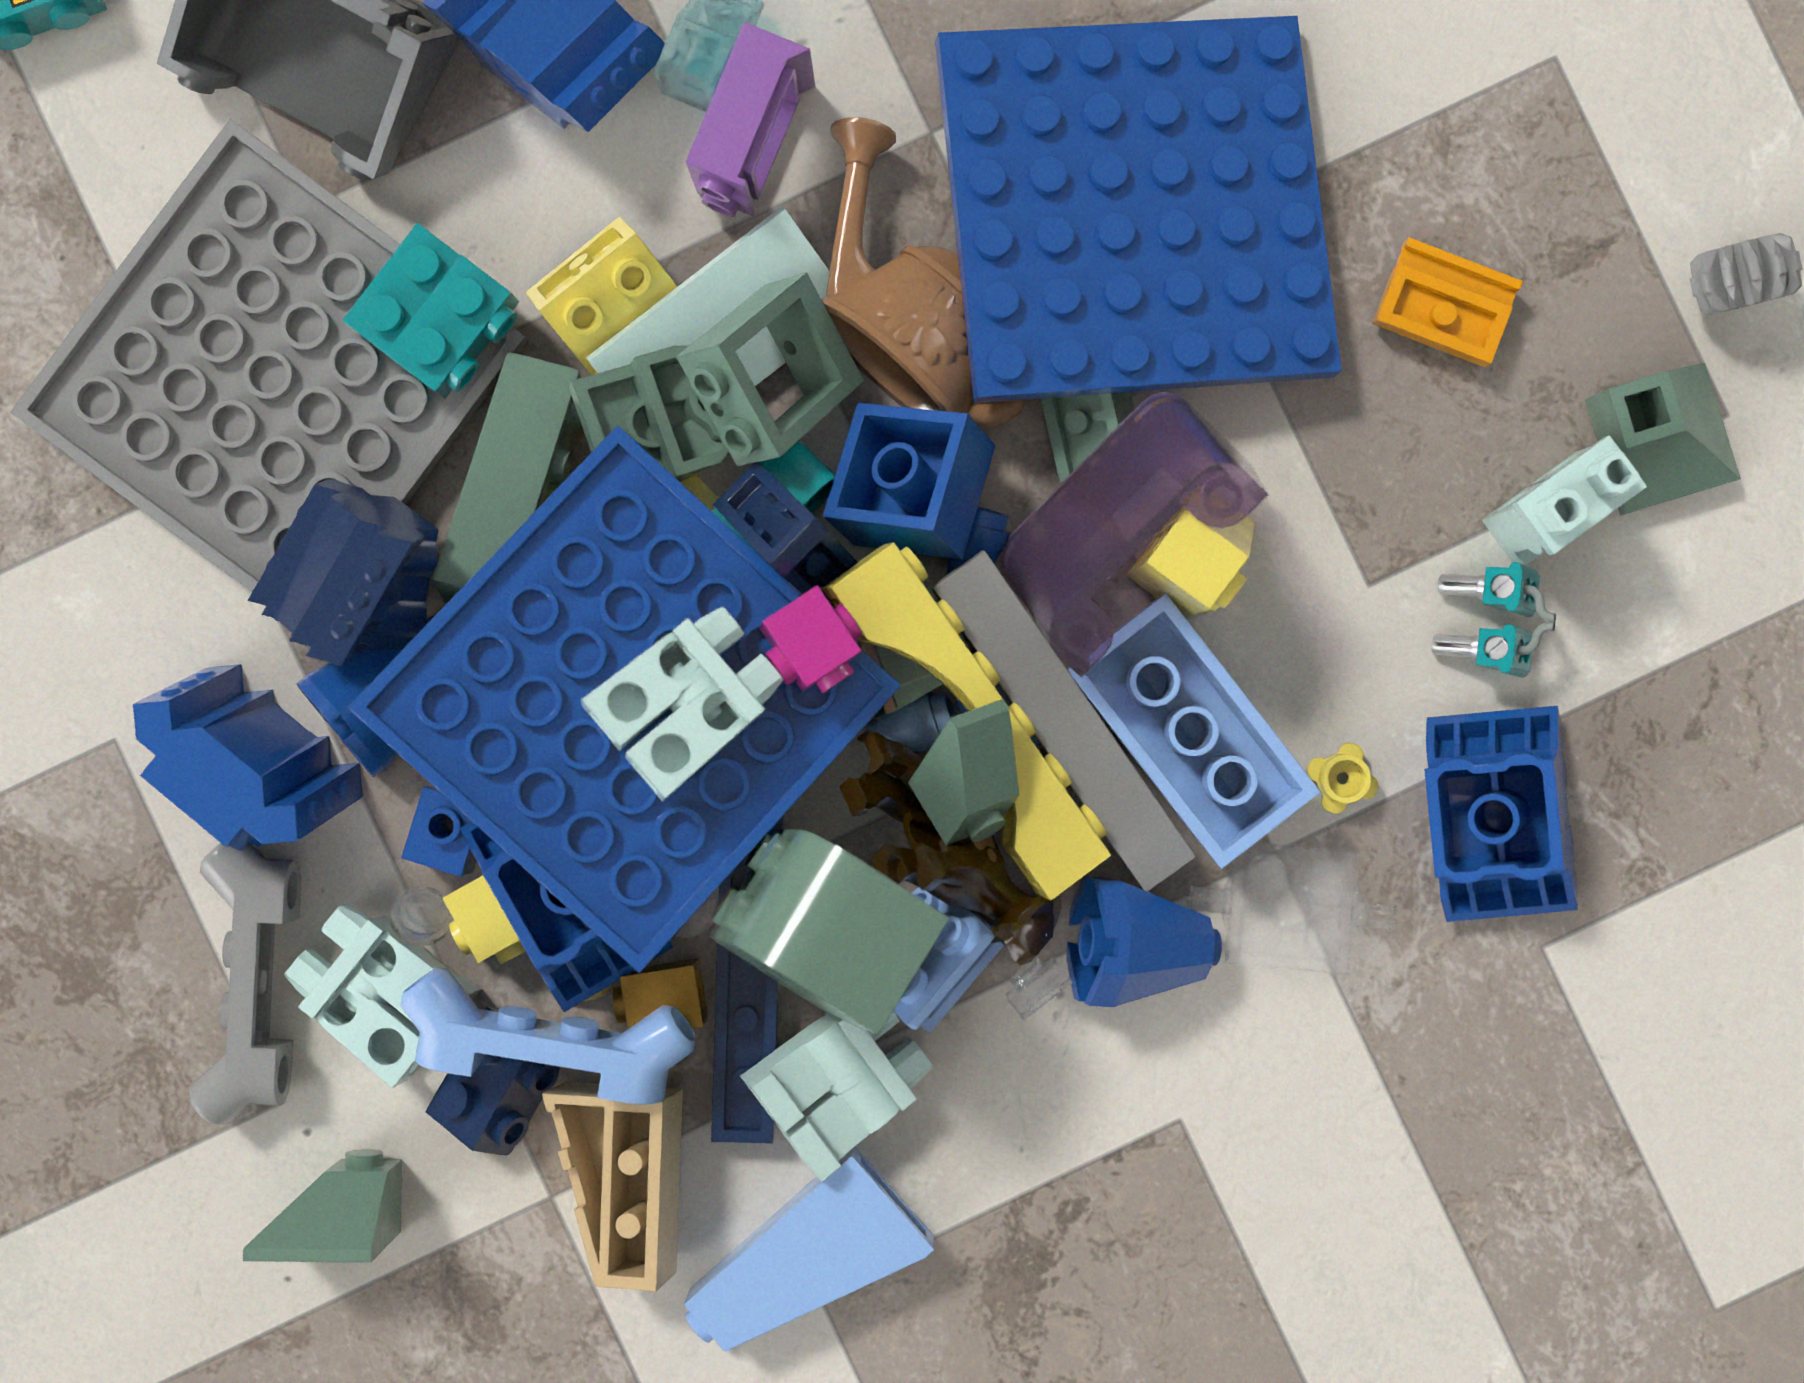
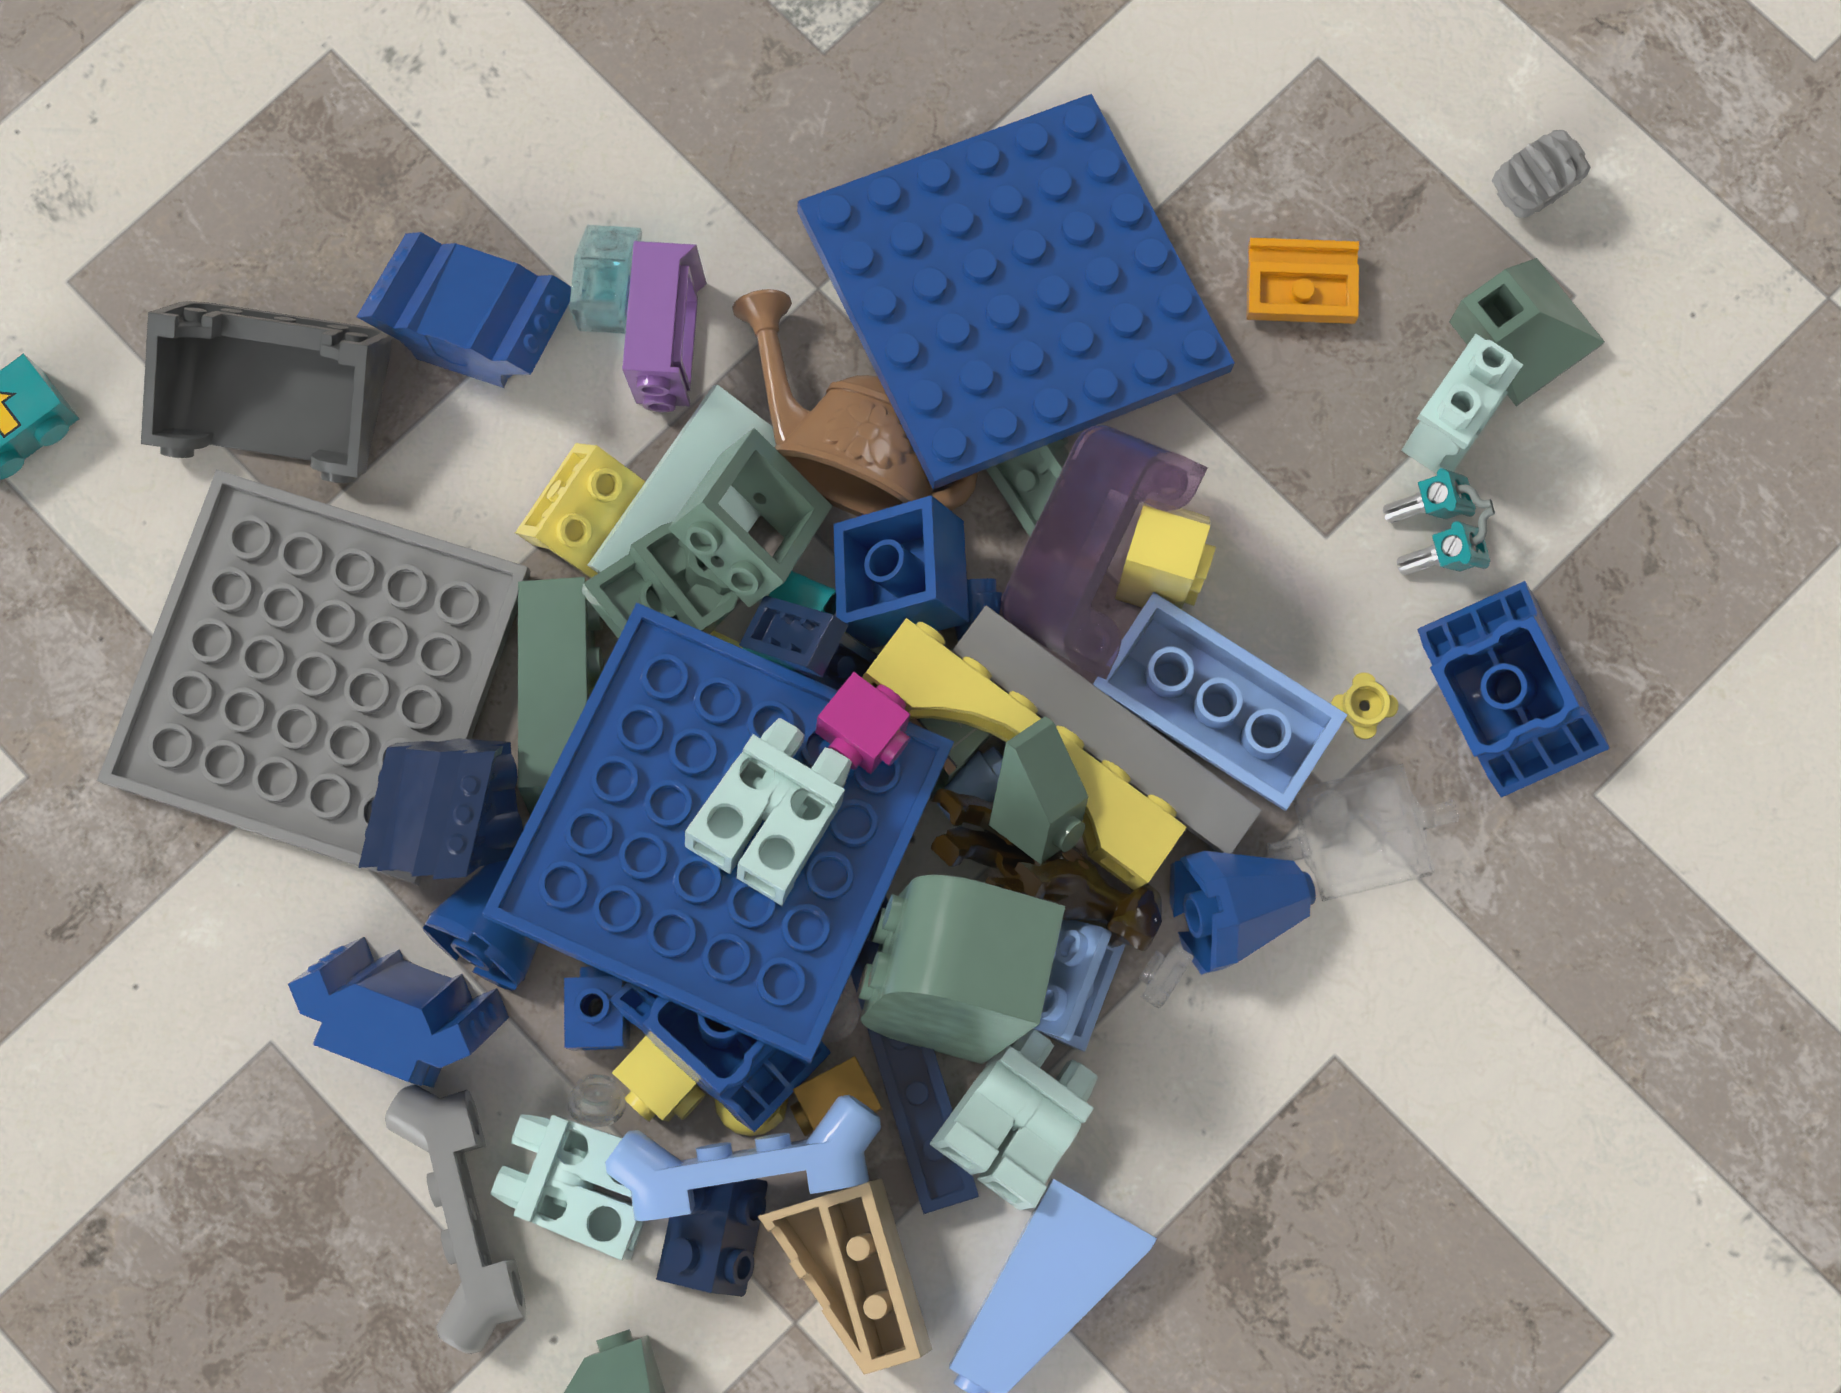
camera: 15 degrees left, 10 degrees down
teal plate [342,223,520,399] -> none

